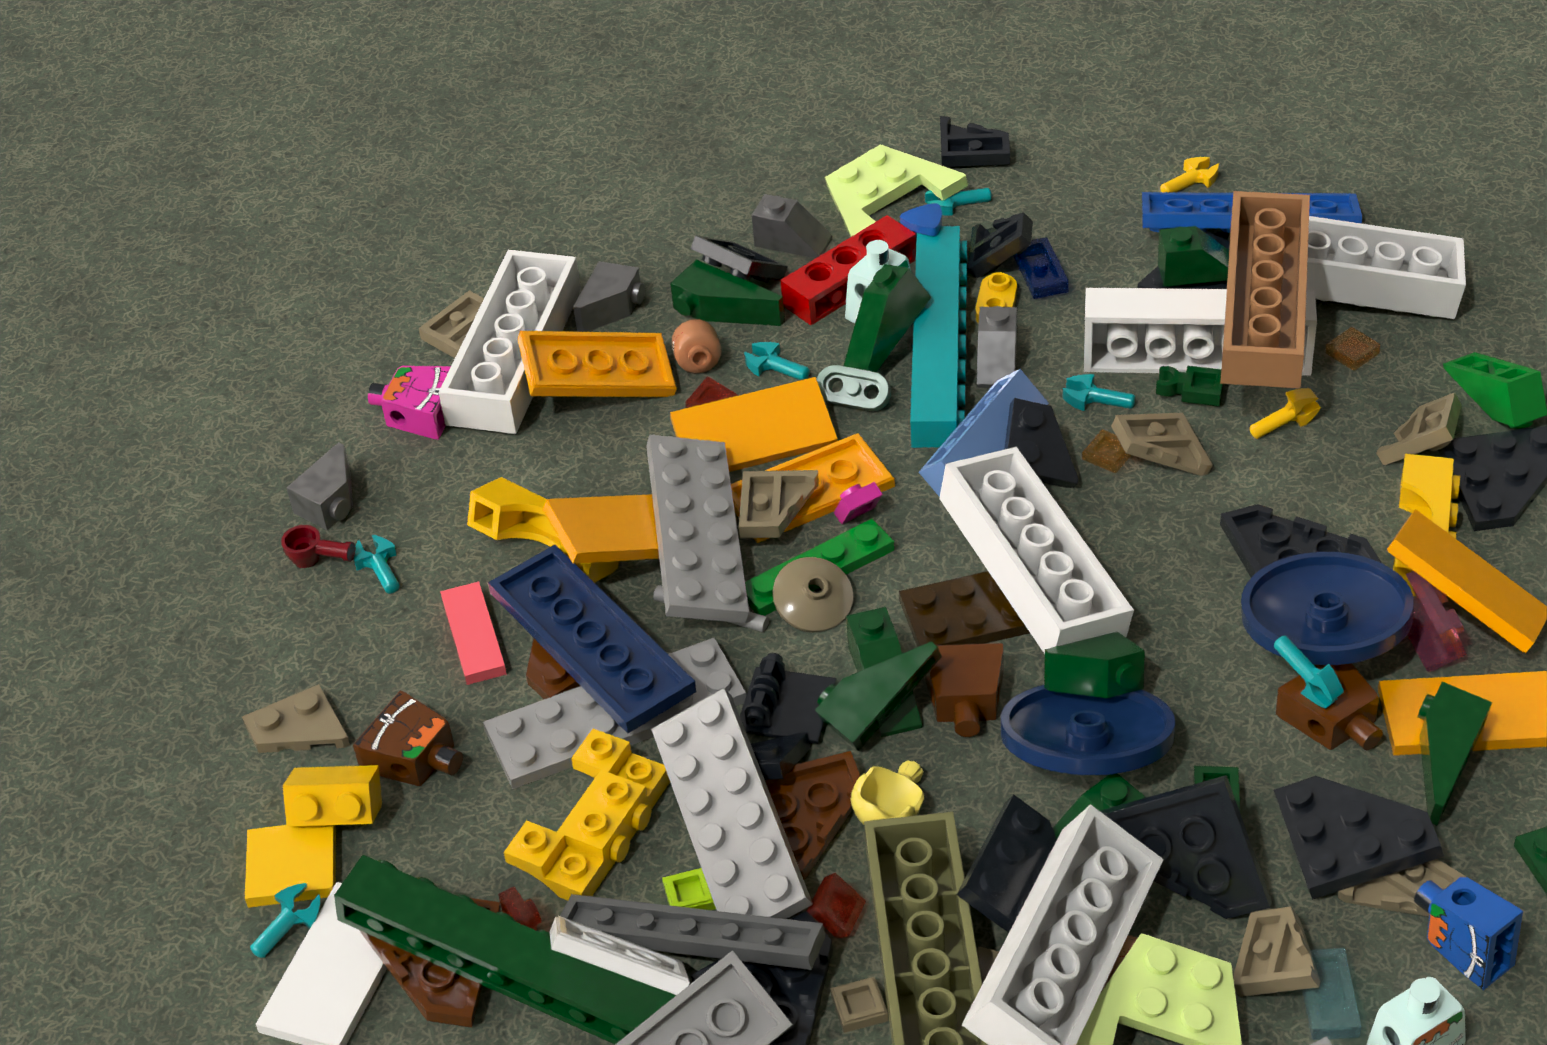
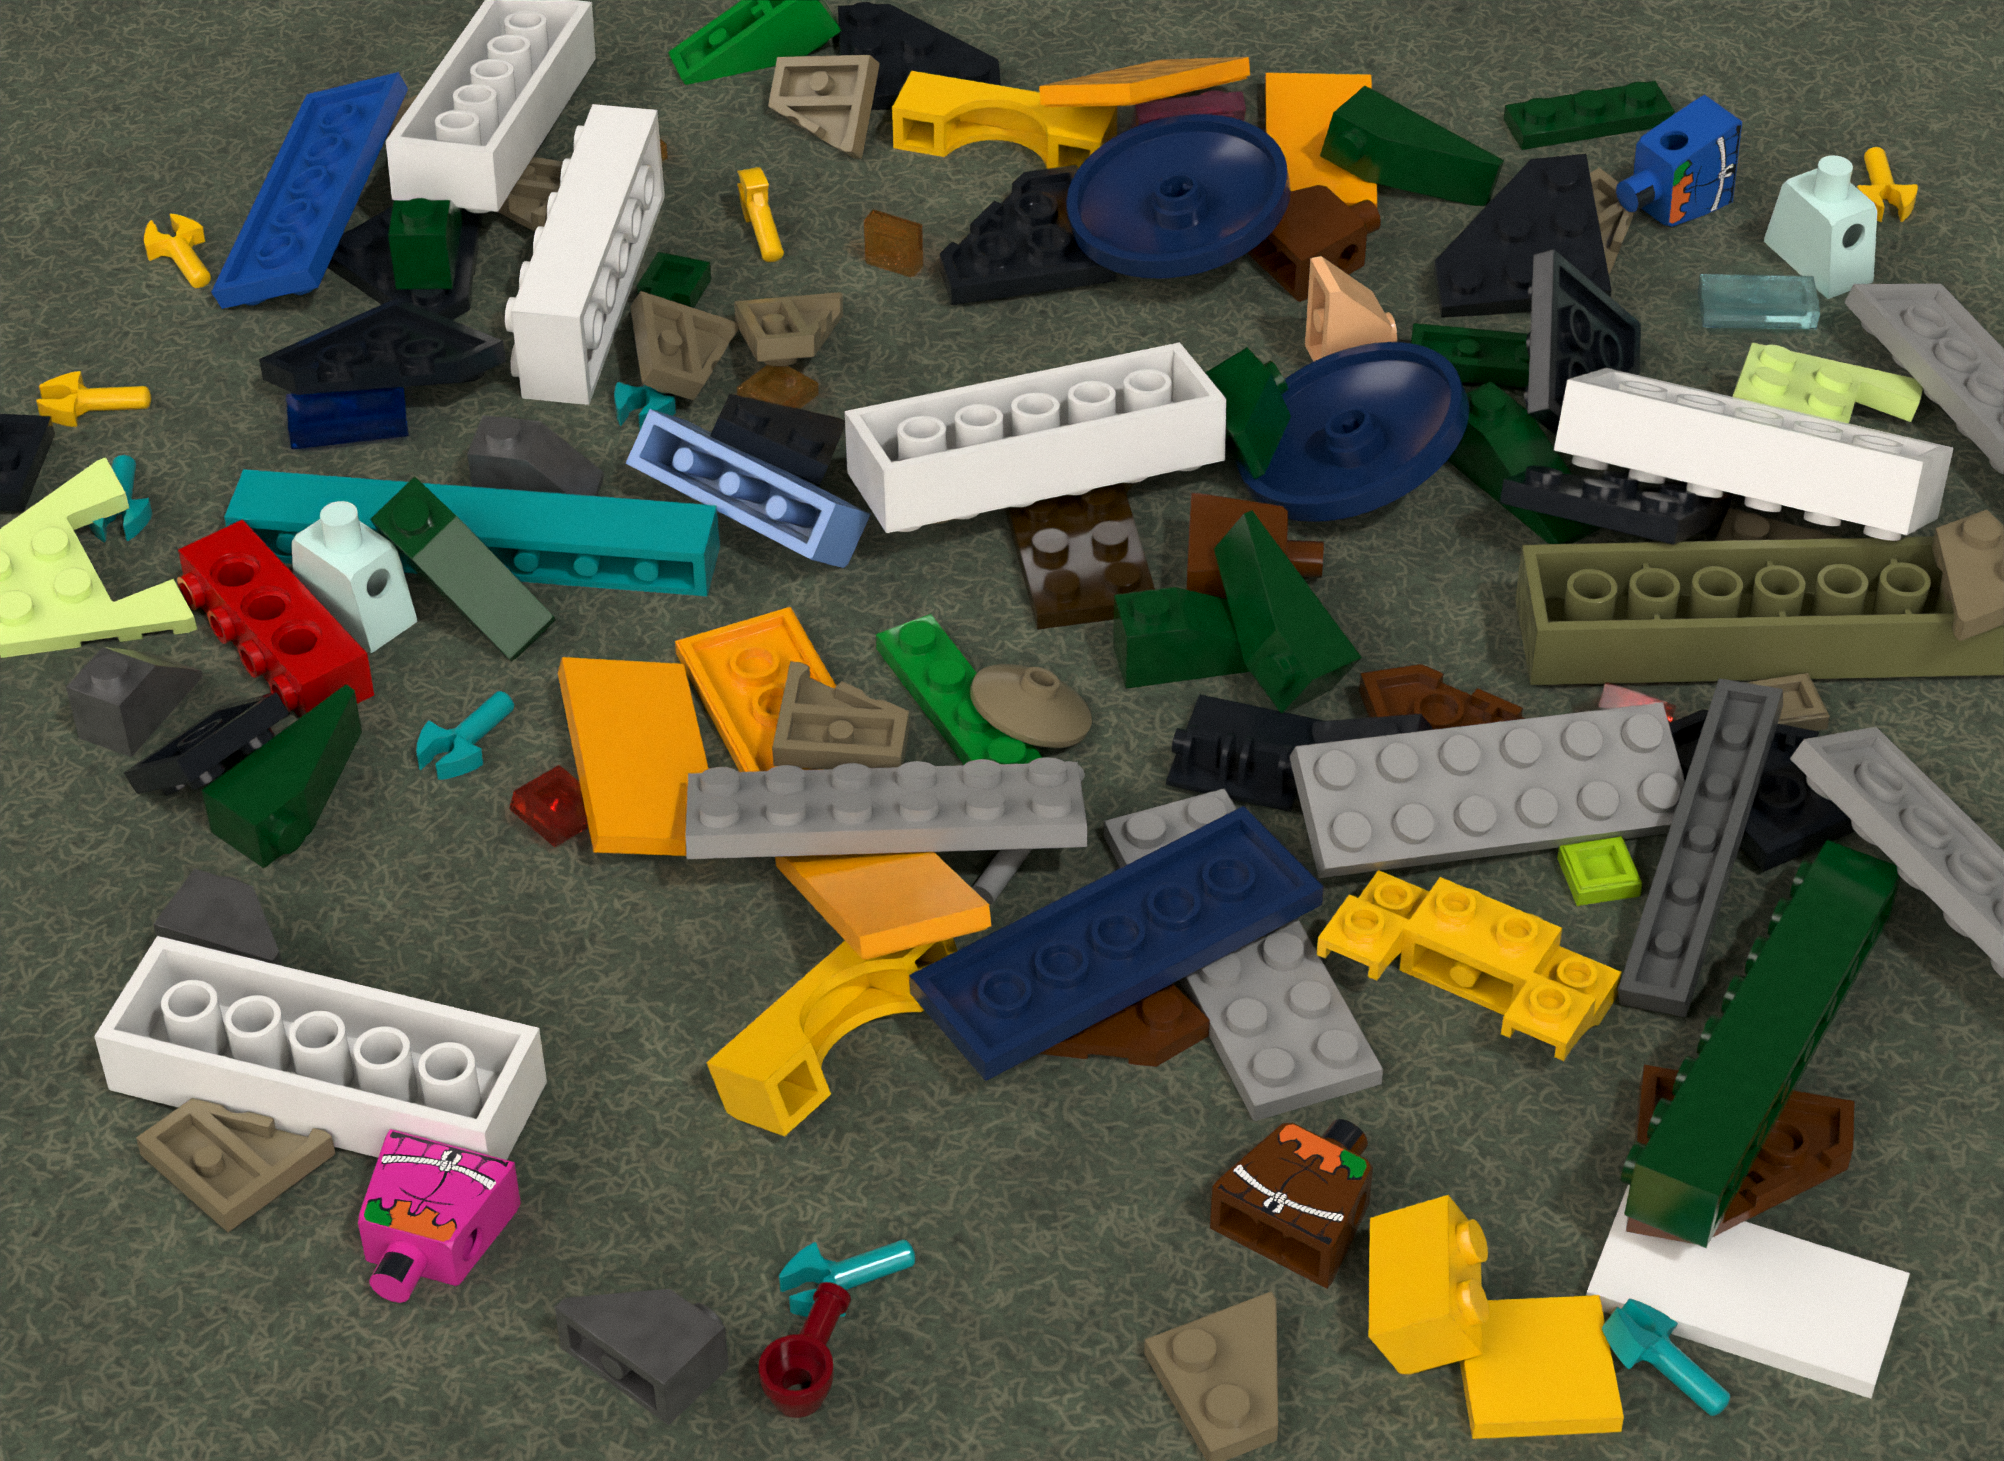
camera: 90 degrees left, 0 degrees up
coral tile [440,581,507,685] -> none
clear red plate [498,886,542,930] -> none
light orange tile [517,331,677,397] -> none
white tile [550,916,690,995] -> none
nougat head [672,319,721,374] -> none
plate [817,365,891,412] -> none
dark pink plate [834,482,883,524] -> none
light yellow hair [850,760,924,825] -> none
blue tile [900,203,942,243] -> none
black wing [967,212,1033,278] -> none
yellow plate [975,272,1017,324] -> none
medium nougat brick [1220,191,1310,388] -> none
dark tan wing [1233,906,1321,997] -> none
teal bar [1274,635,1344,708] -> none
none -> yellow bar [36,371,151,427]
none -> black plate [259,298,506,395]
none -> dark tan wing [630,291,739,401]
none -> clear orange tile [864,209,923,278]
none -> light nougat slope [1305,256,1397,362]

